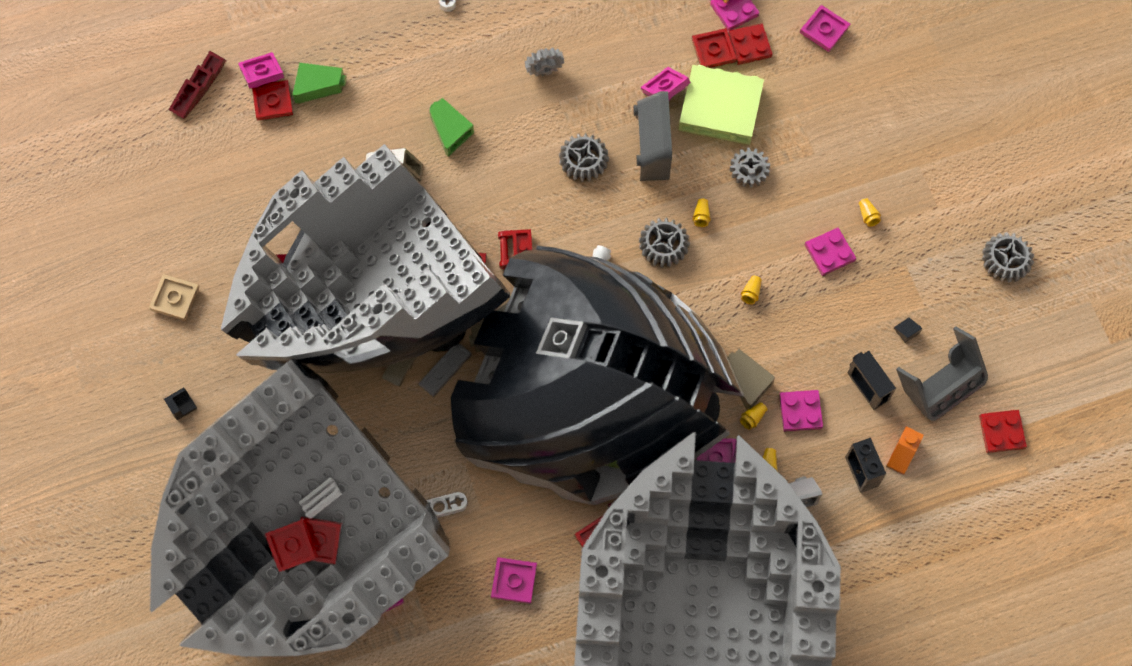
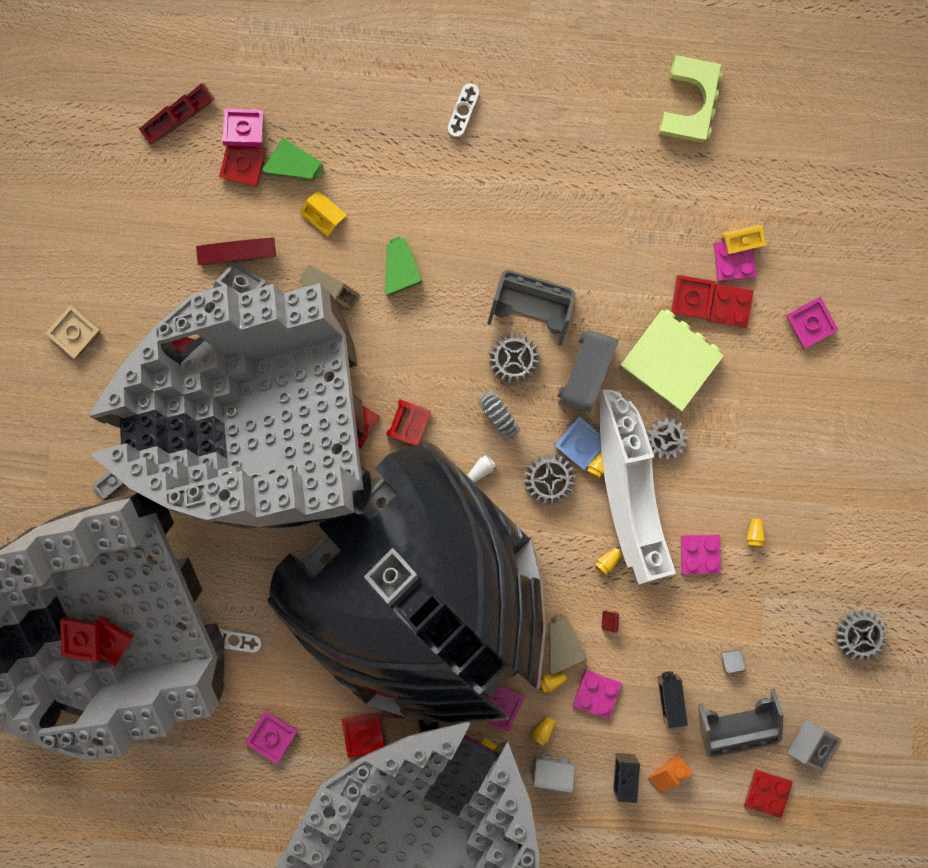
camera: 25 degrees right, 20 degrees up
black panel [164,387,197,420] -> none
white tile [299,477,342,519] -> none
light grey gear [525,48,565,76] -> none
dark pink plate [641,67,691,100] -> none
none -> dark red slope [196,237,276,266]
none -> yellow panel [299,191,347,237]
none -> light grey gear [478,391,520,440]
none -> dark grey windscreen [487,270,576,346]
none -> medium blue plate [554,416,601,470]
none -> white slope [600,390,676,585]
none -> dark red slope [601,611,619,633]
none -> light grey slope [788,720,841,772]

